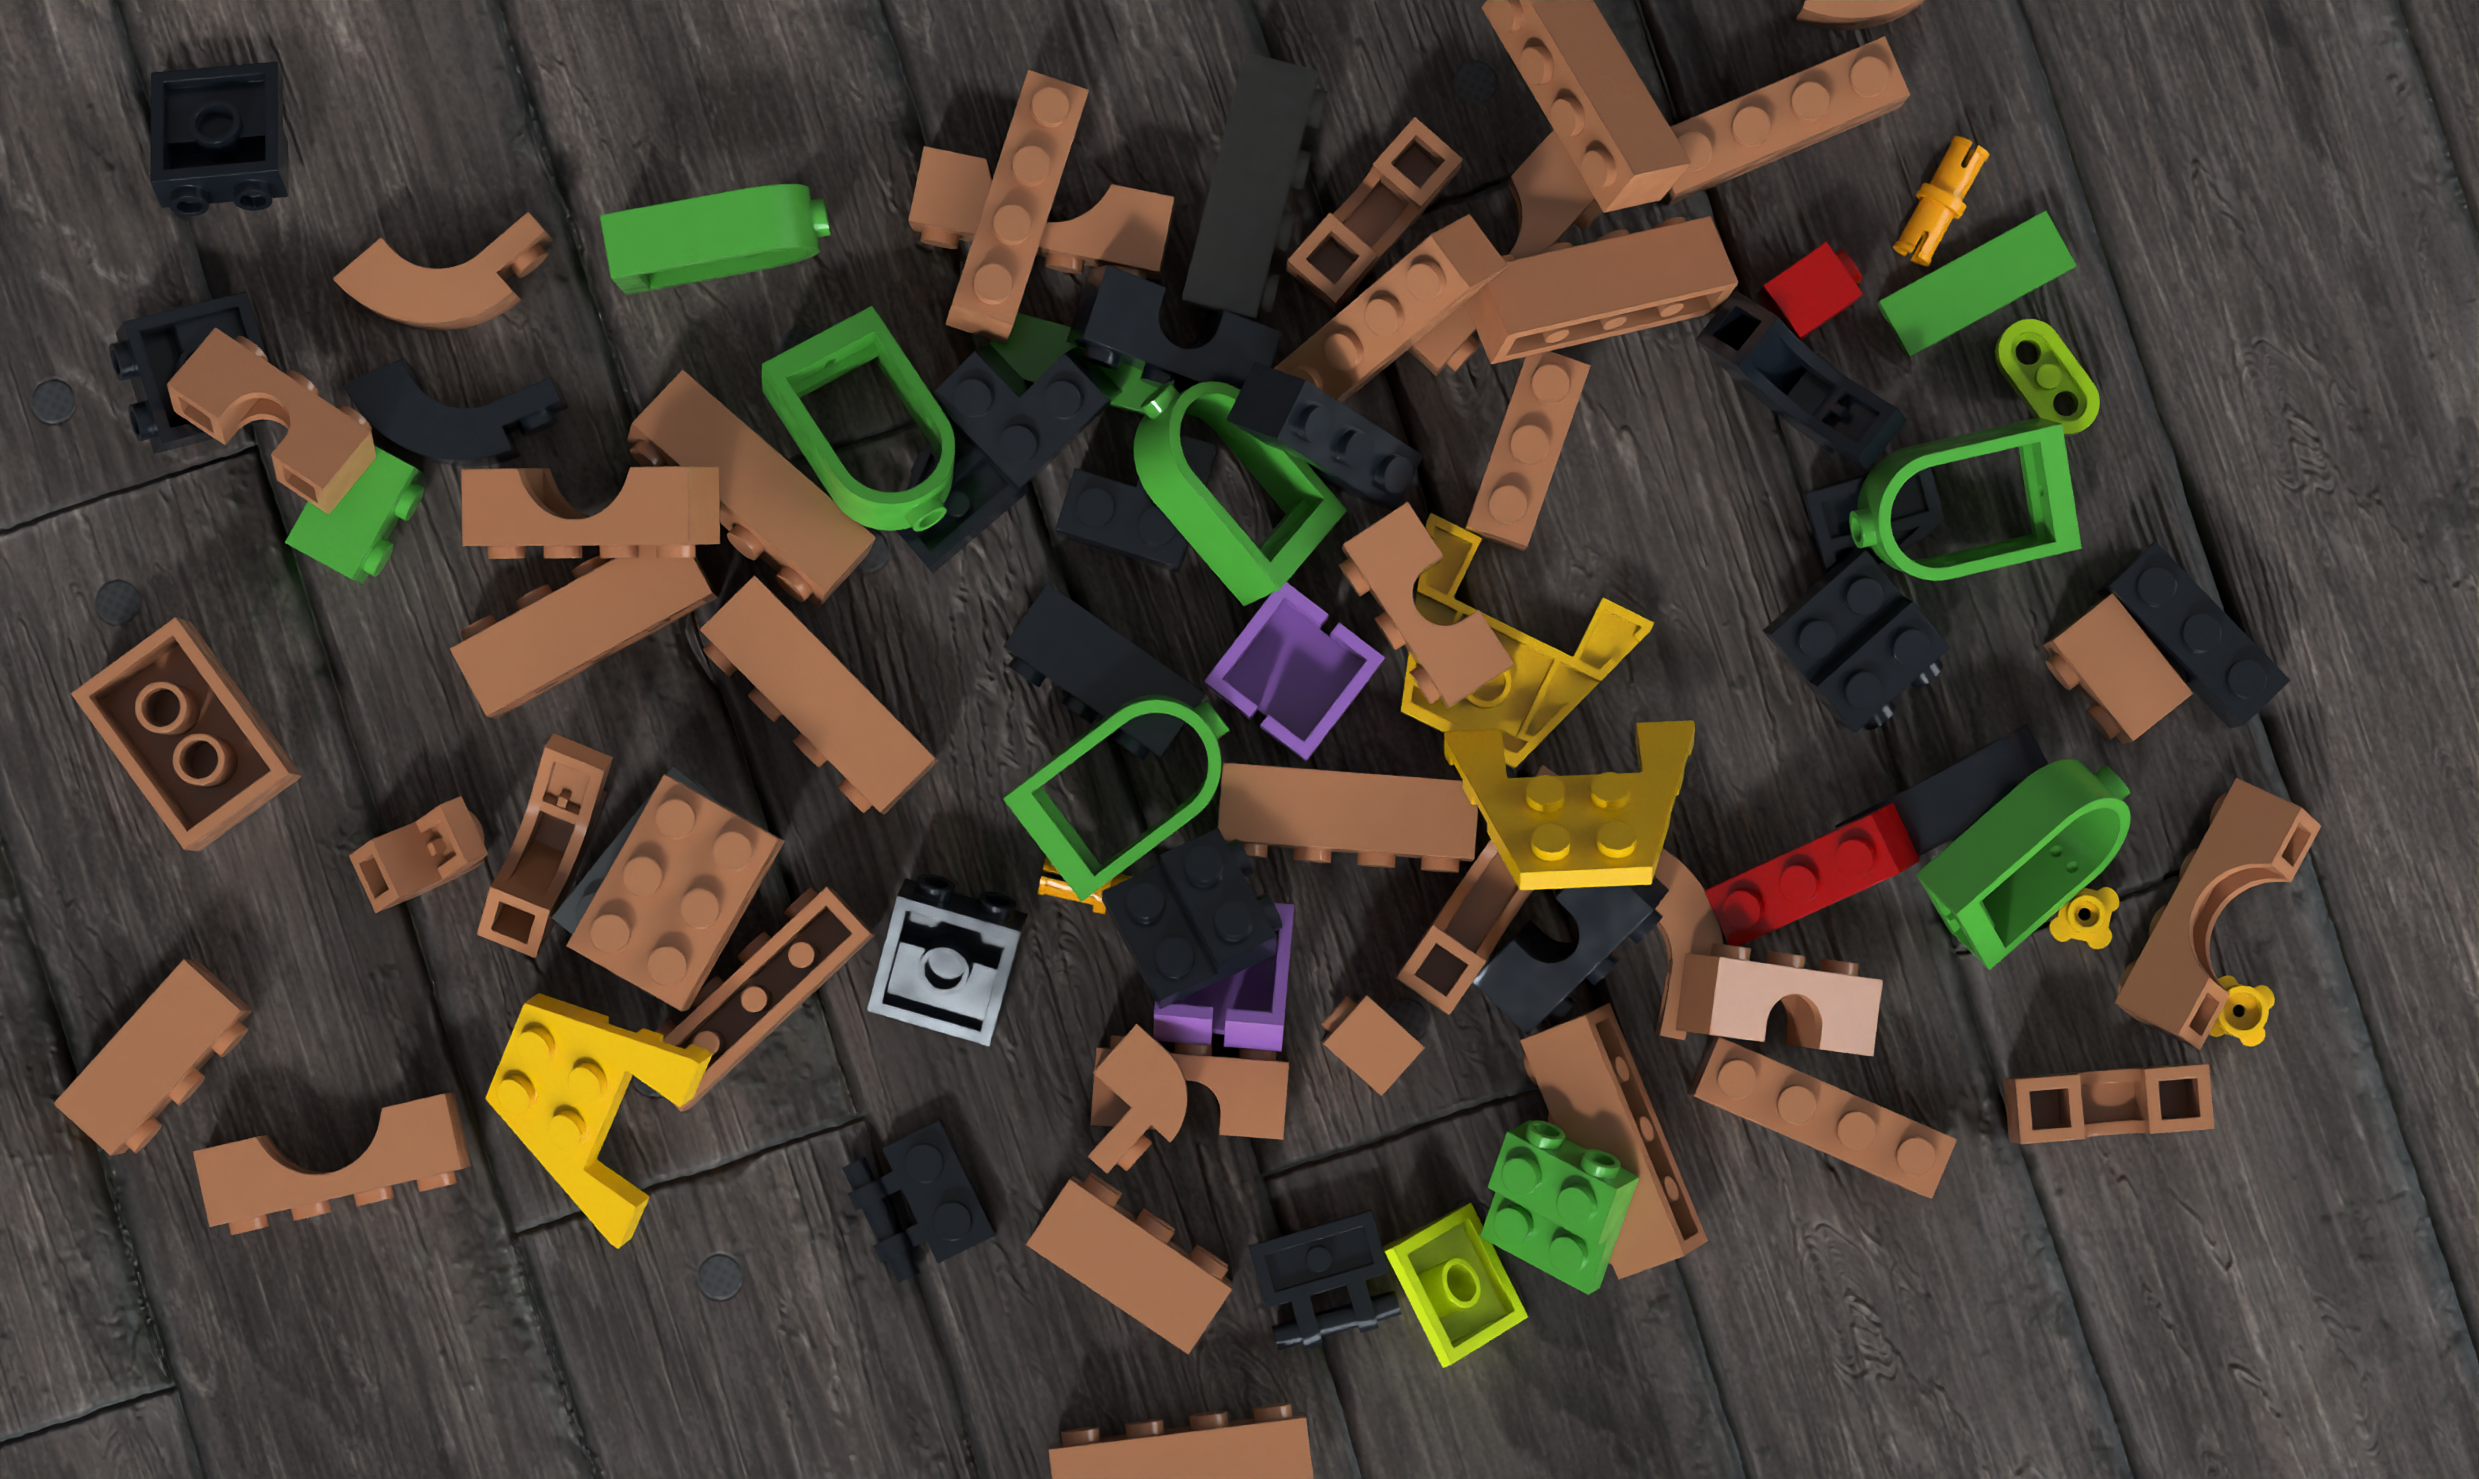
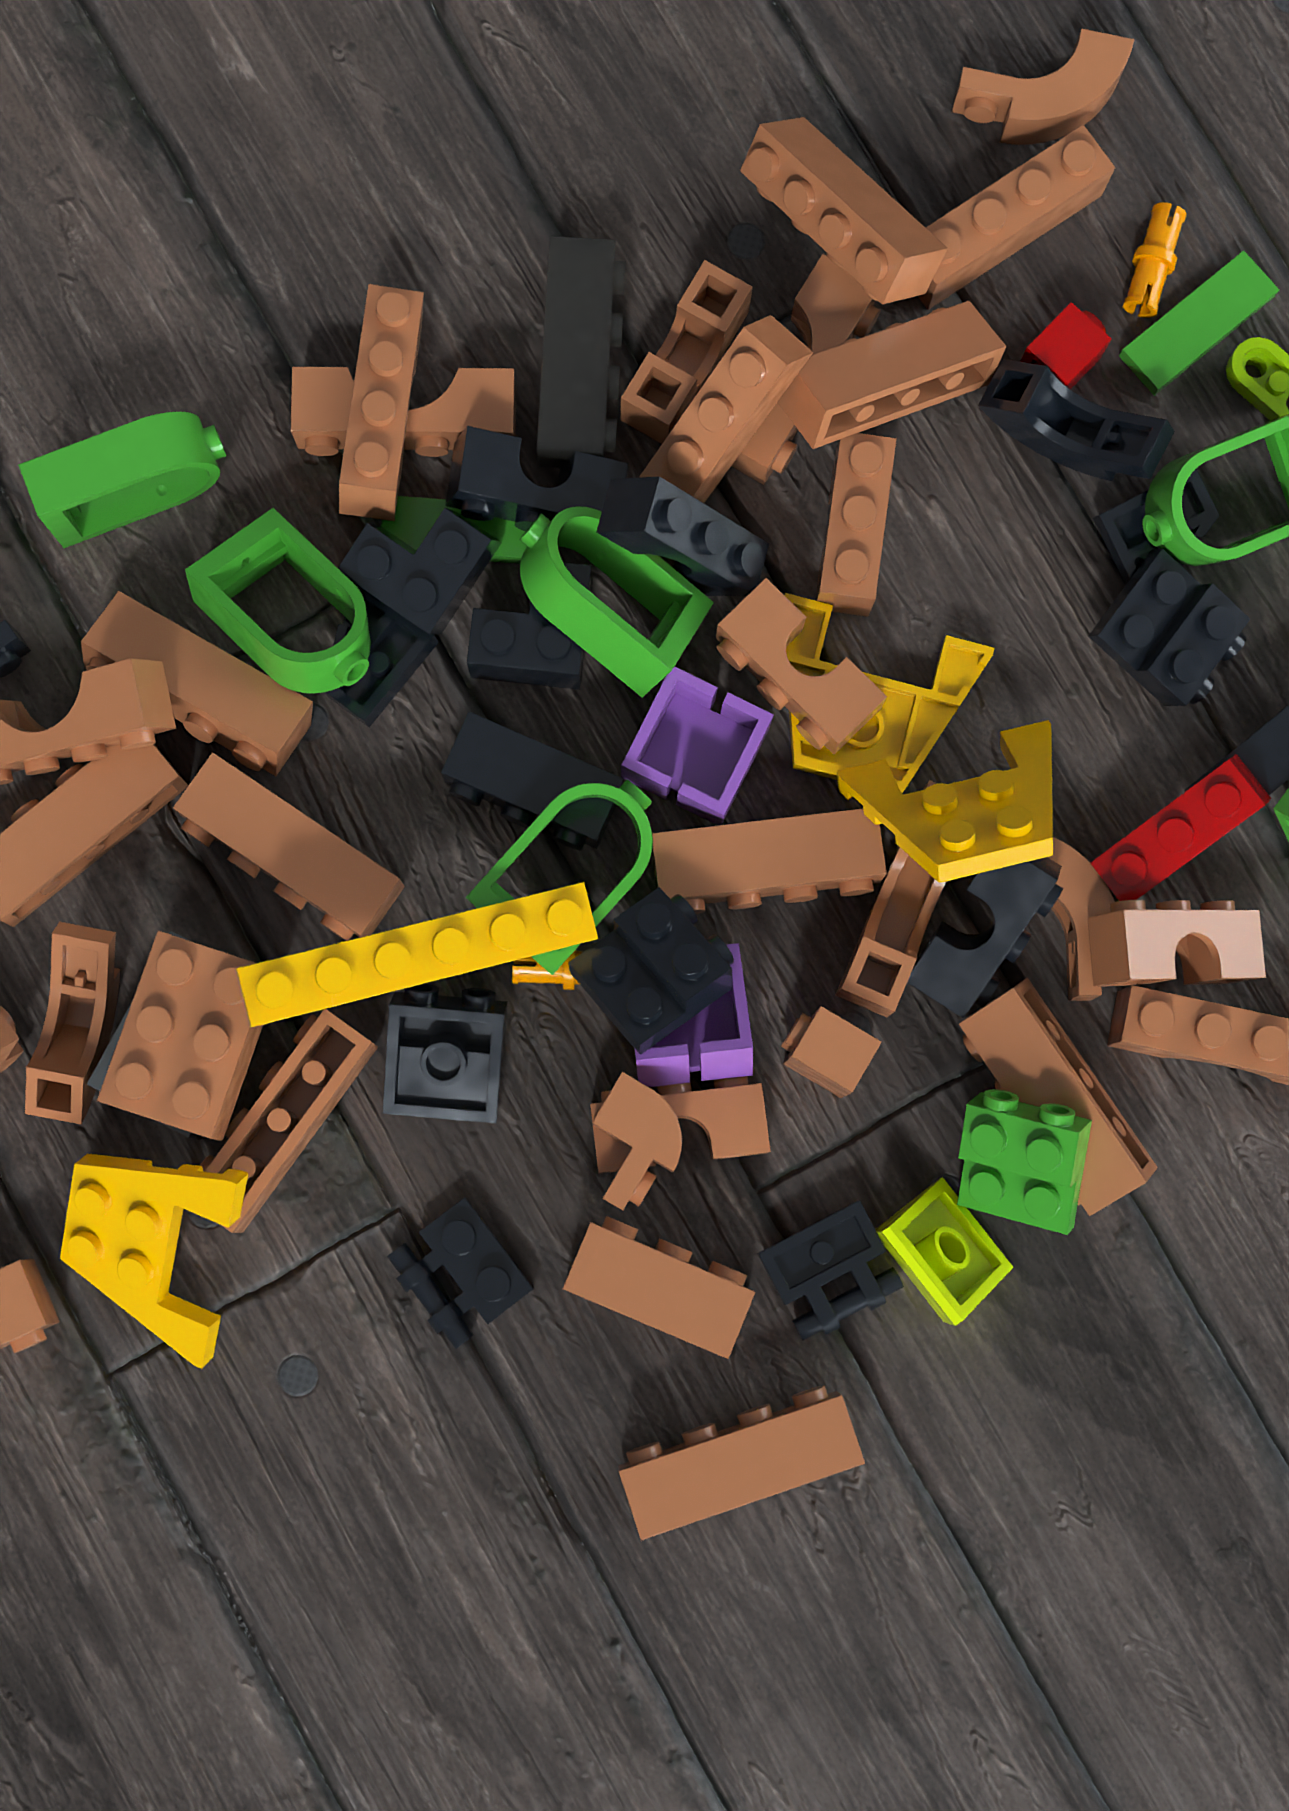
camera: 15 degrees left, 5 degrees down
none -> yellow plate [236,882,598,1027]

